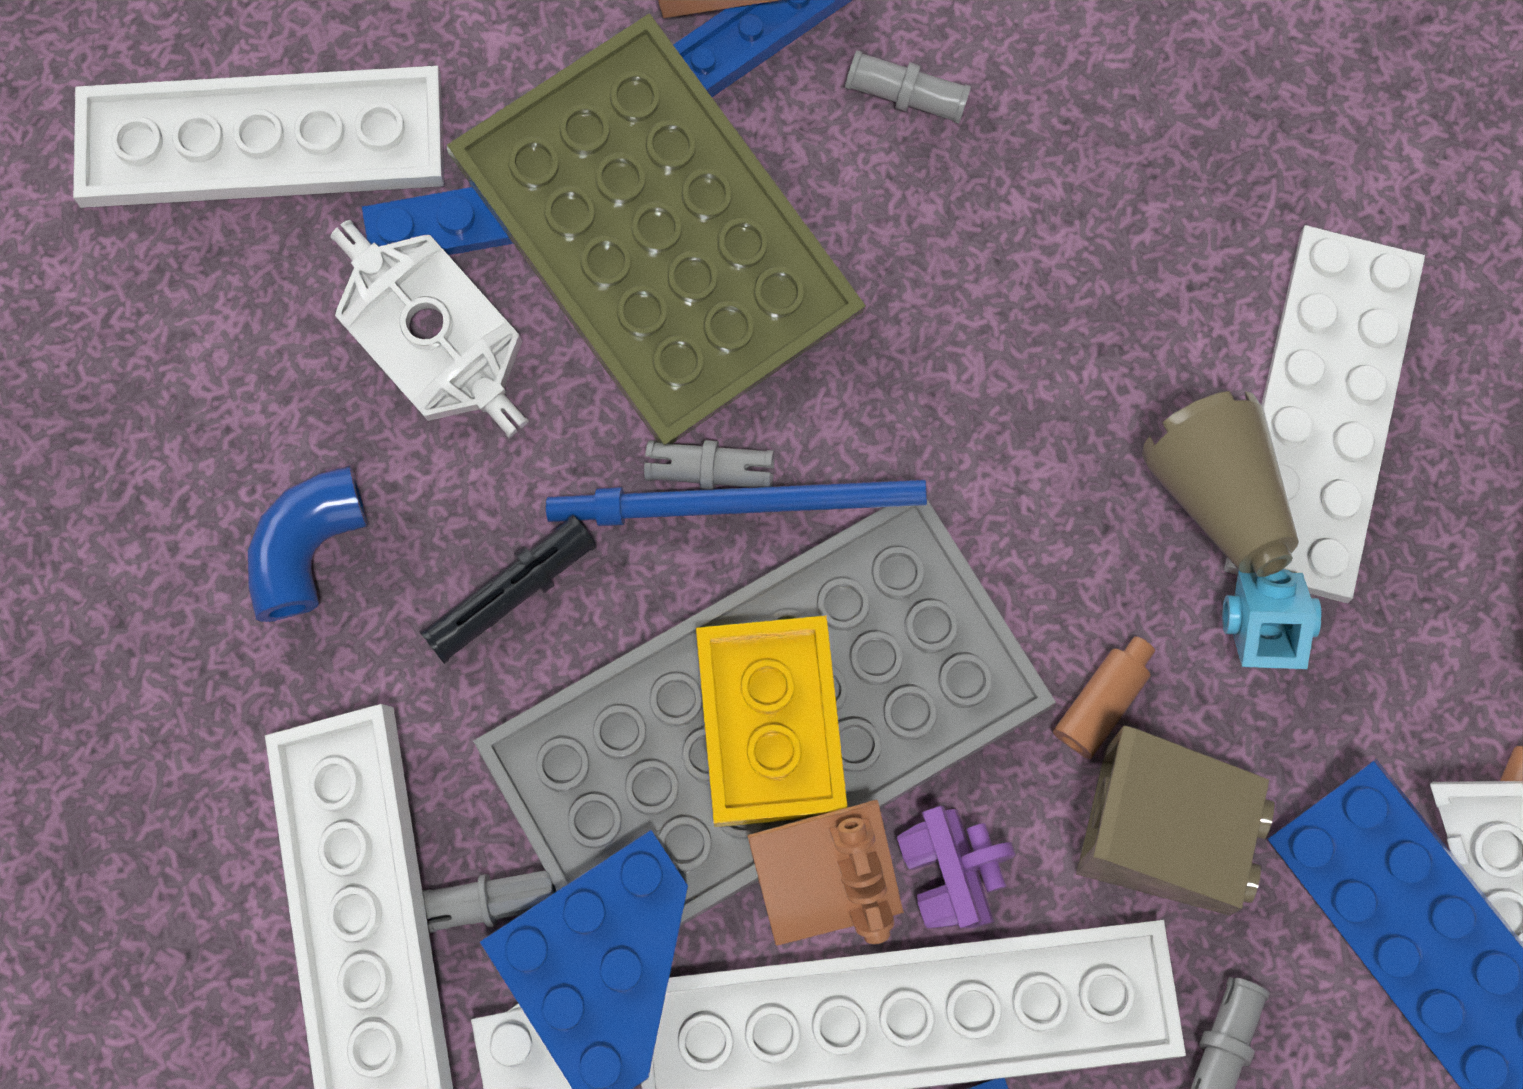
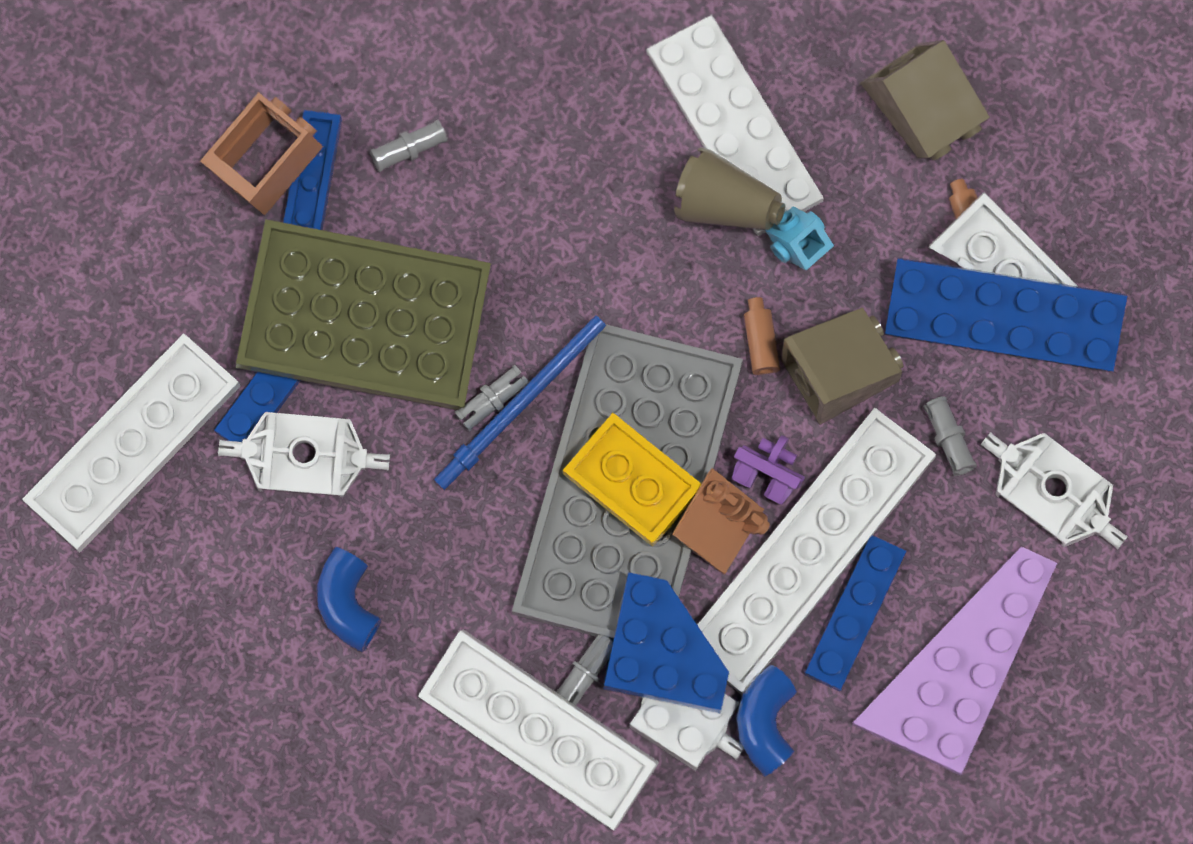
camera: 40 degrees left, 0 degrees up
black pin [419,515,597,664] -> none

